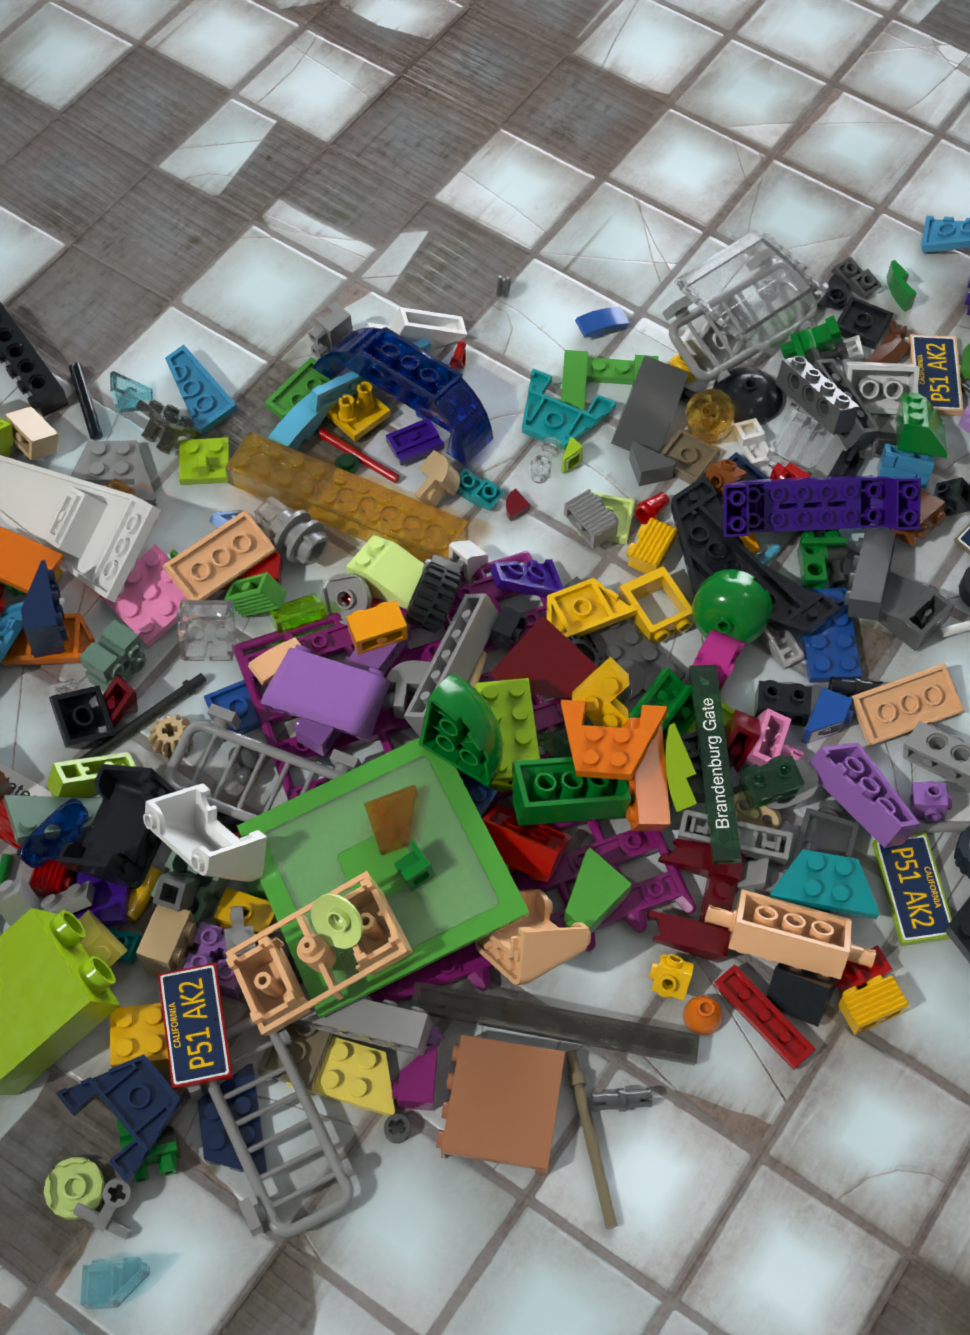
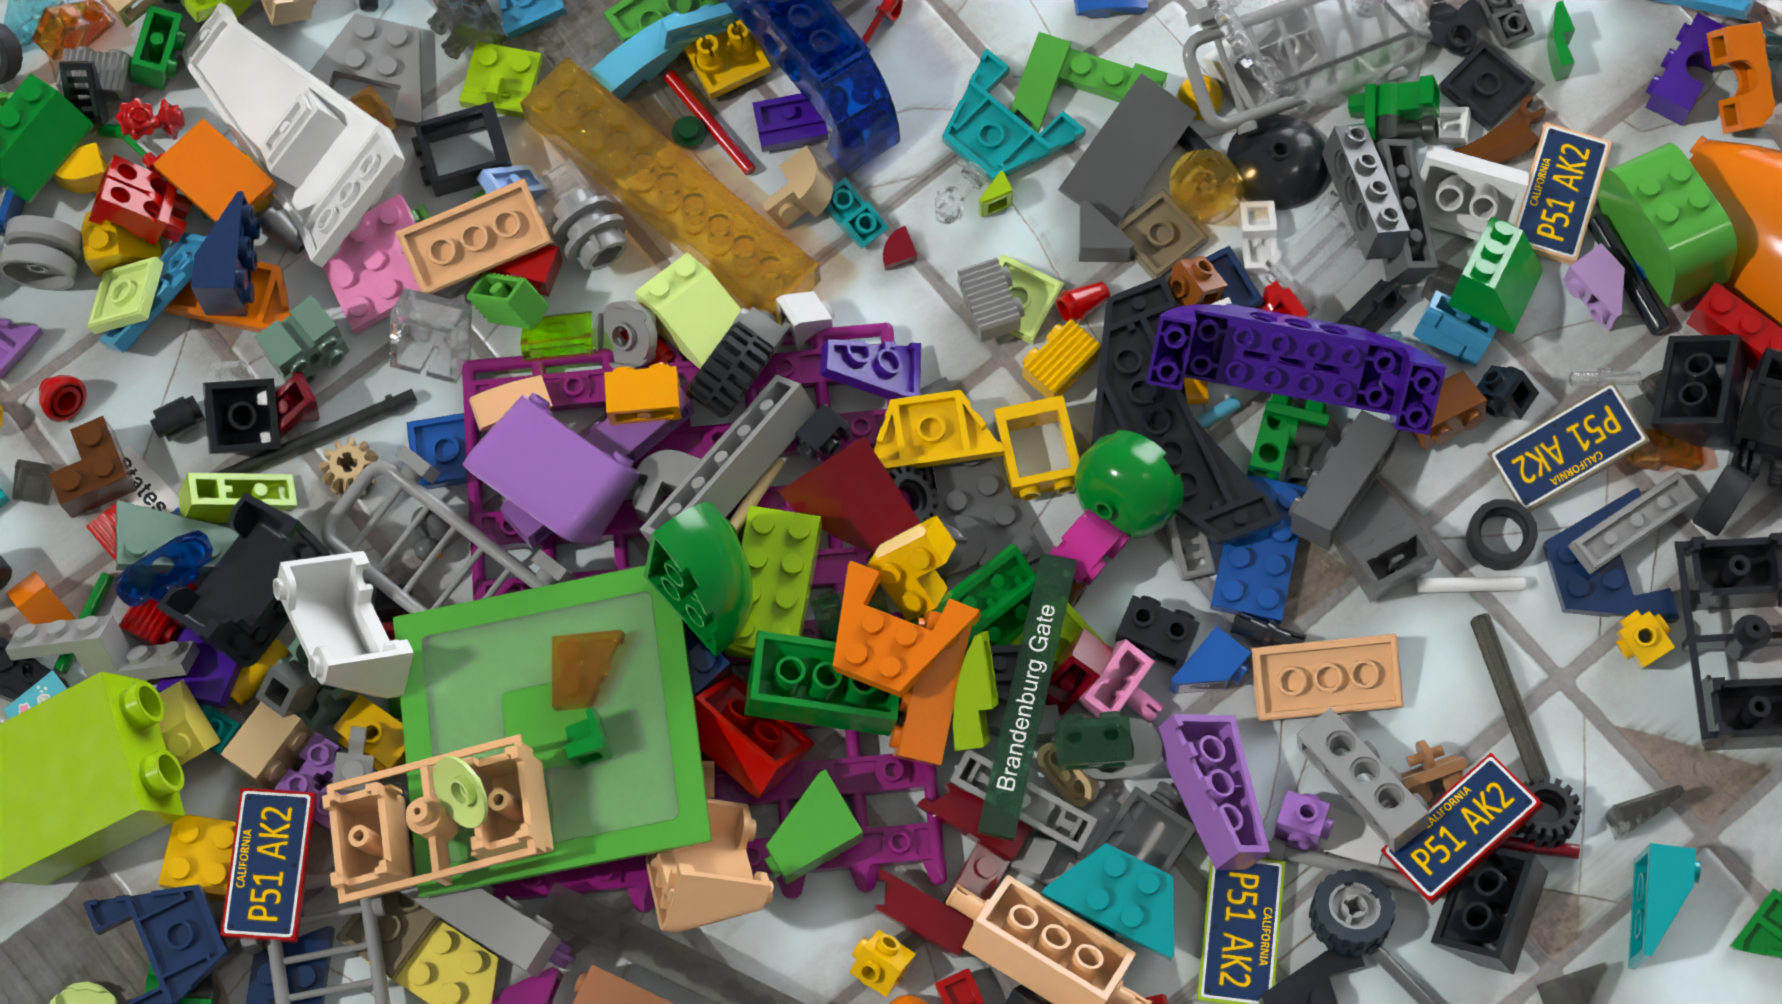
camera: 20 degrees right, 10 degrees up
none -> black brick [149,395,206,442]
none -> flat silver cone [259,205,305,255]
none -> black window [411,101,512,198]

